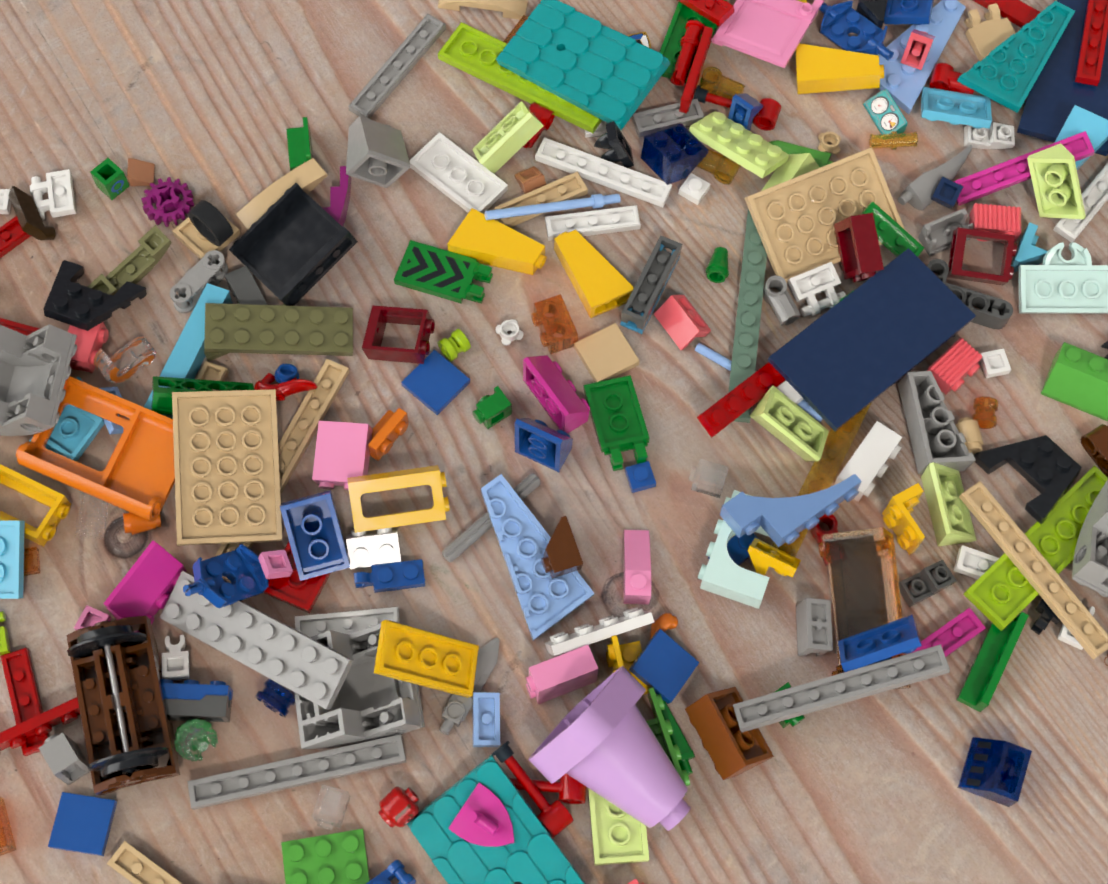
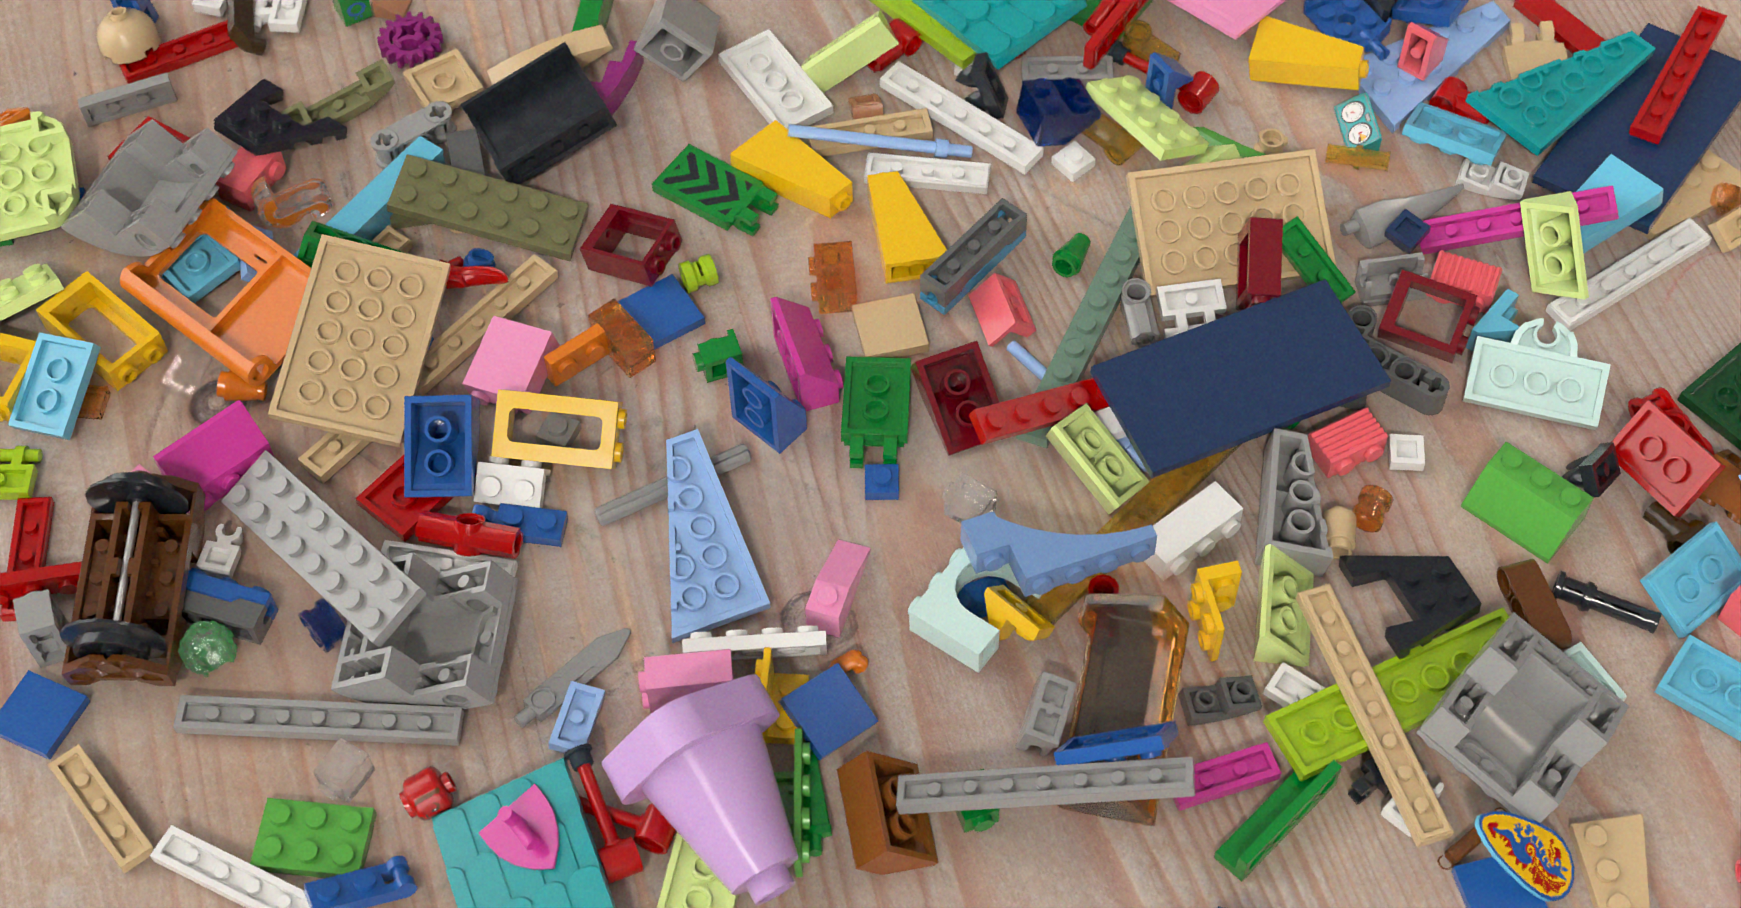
camera: 20 degrees right, 10 degrees down
blue plate [183,544,269,608] -> none
black tyre [188,200,234,246] -> none
bright pink plate [258,550,293,579] -> none
yellow tile [374,620,479,698] -> none
white plate [495,319,524,346] -> none
reddish brown slope [541,516,583,579] -> none
none -> red piece [415,510,523,559]
none -> light grey plate [535,412,582,448]
none -> clear orange brick [588,298,656,378]
none -> dark red slope [911,340,1000,456]

